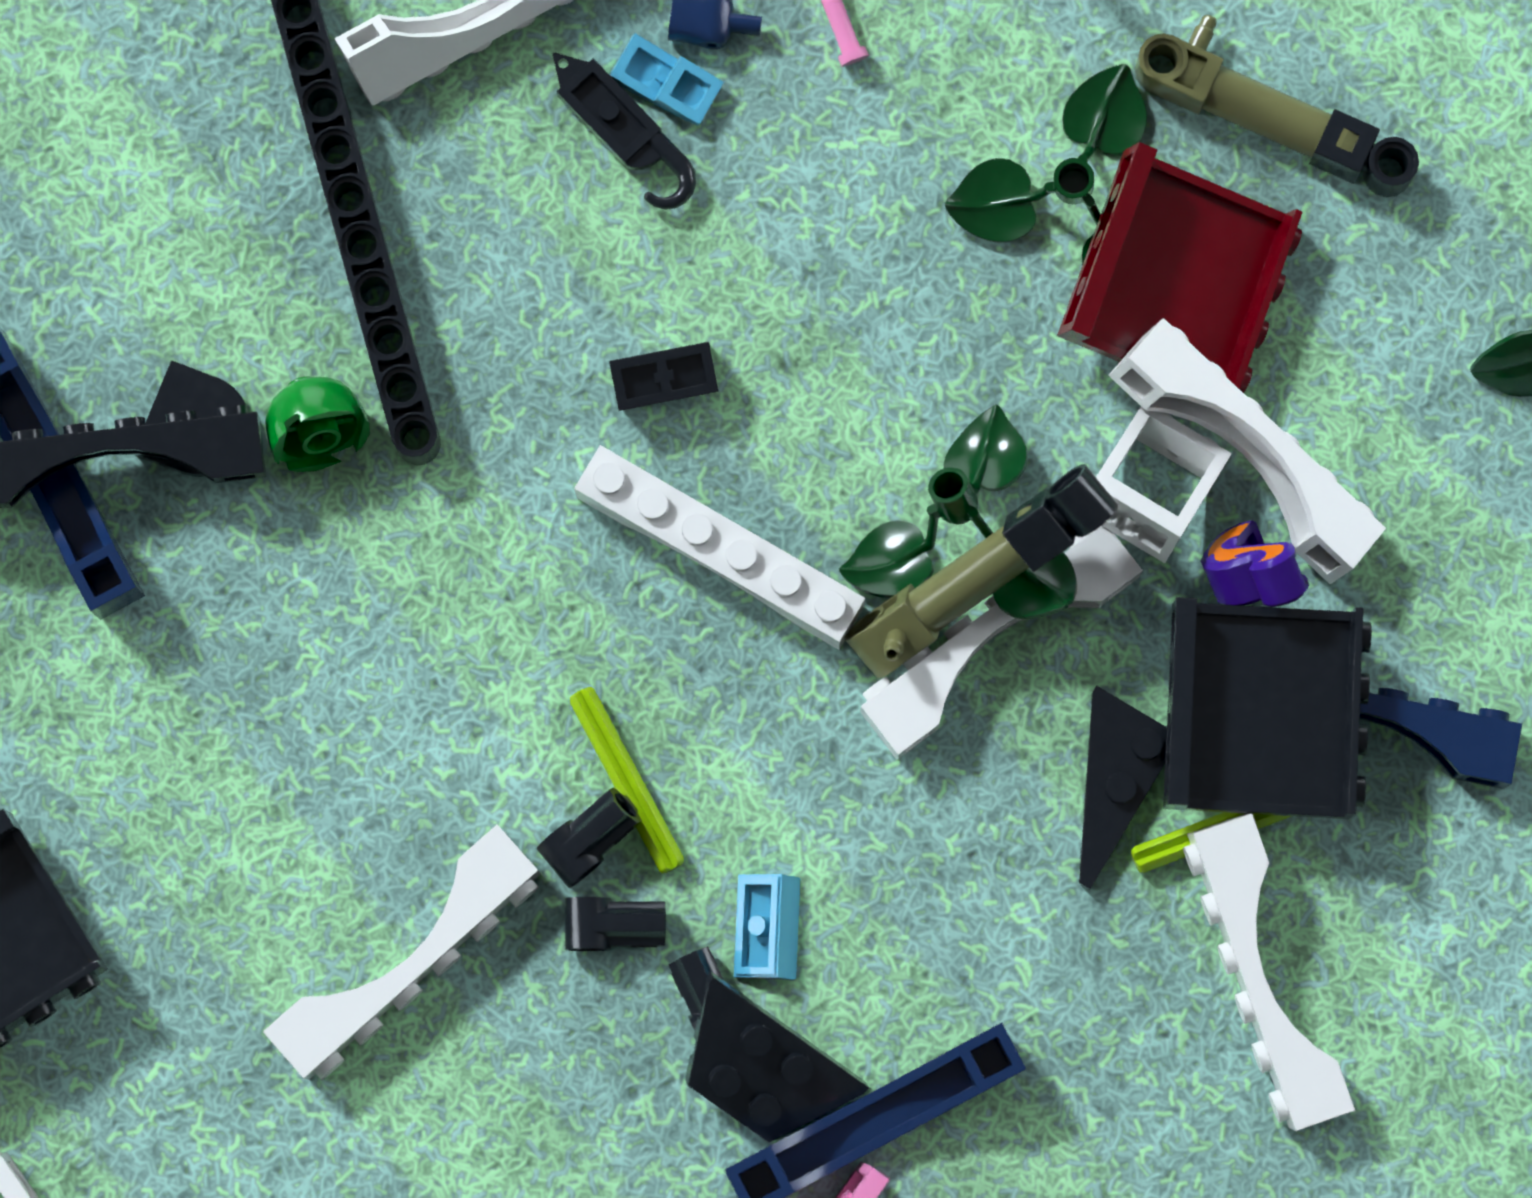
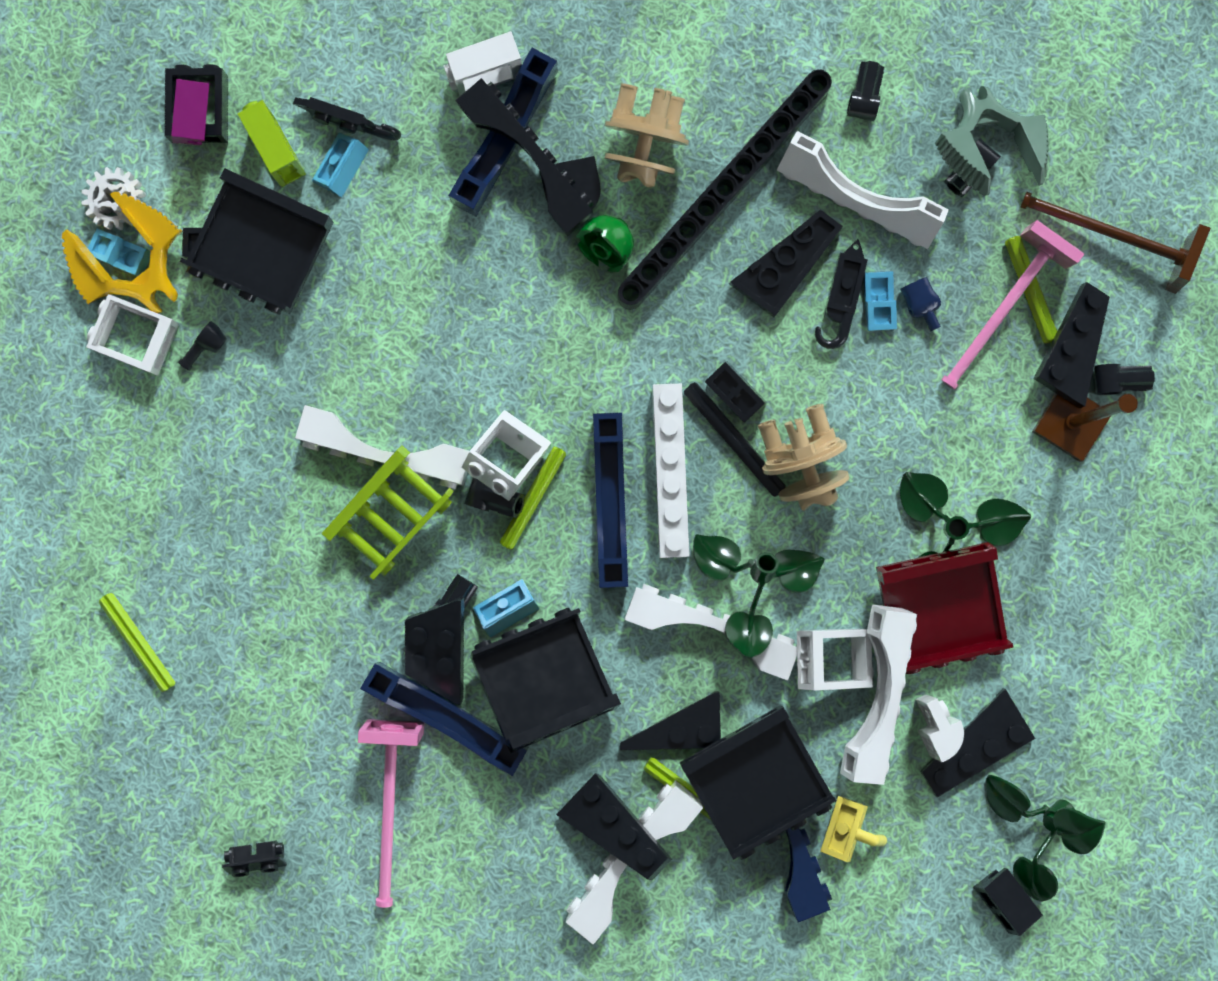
camera: 50 degrees right, 5 degrees up
black piece [565,897,666,951] -> none
olive piece [844,464,1118,678] -> none
olive piece [1134,15,1419,197] -> none
dark purple animal [1200,520,1309,607] -> none
none -> black bar [178,321,227,371]
none -> lime fence [321,445,454,580]
none -> white window [461,410,551,501]
none -> black panel [470,608,621,754]
none -> black wing [556,773,672,880]
none -> dark blue arch [593,413,628,588]
none -> tan piece [604,83,689,188]
none -> black axle [684,382,786,497]
none -> black wing [729,209,843,317]
none -> tan piece [758,404,850,511]
none -> light yellow plate [820,796,887,862]
none -> white brick [915,695,964,762]
none -> black wing [920,688,1036,797]

